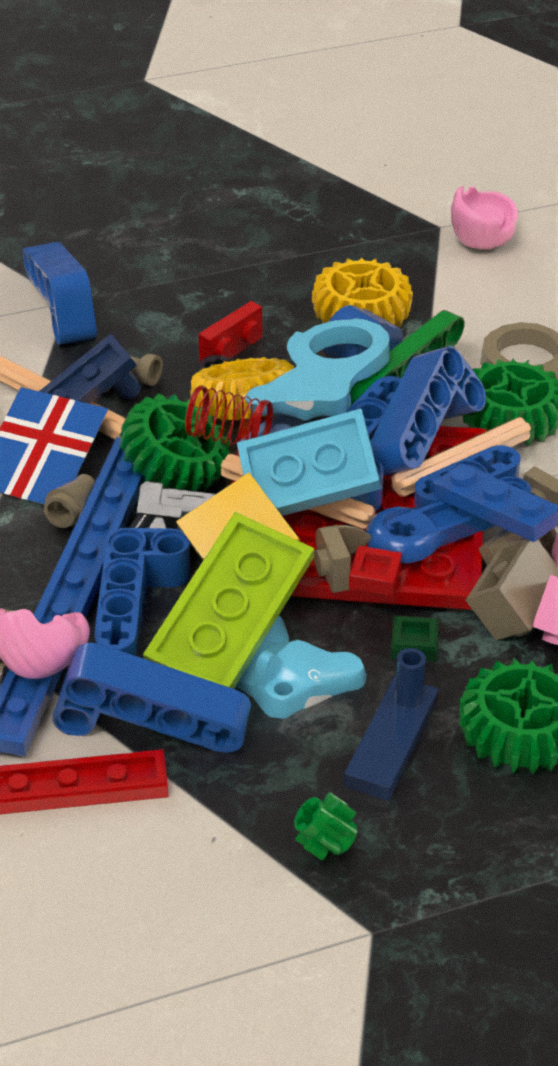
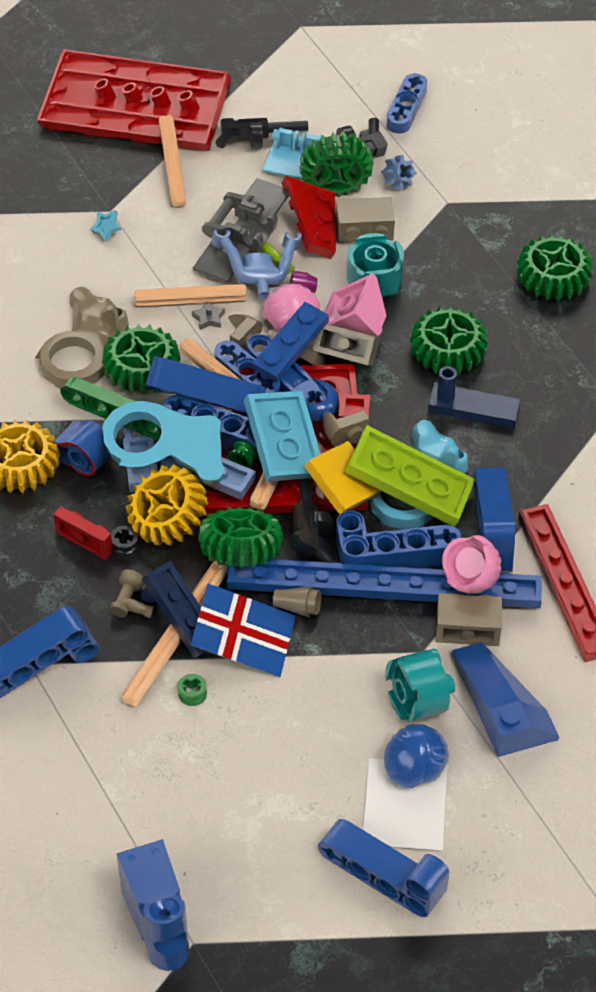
camera: 100 degrees left, 10 degrees up
red piece [185,385,273,446] -> none
green gear [294,792,357,860] -> none
dark green tile [391,616,439,662] -> none

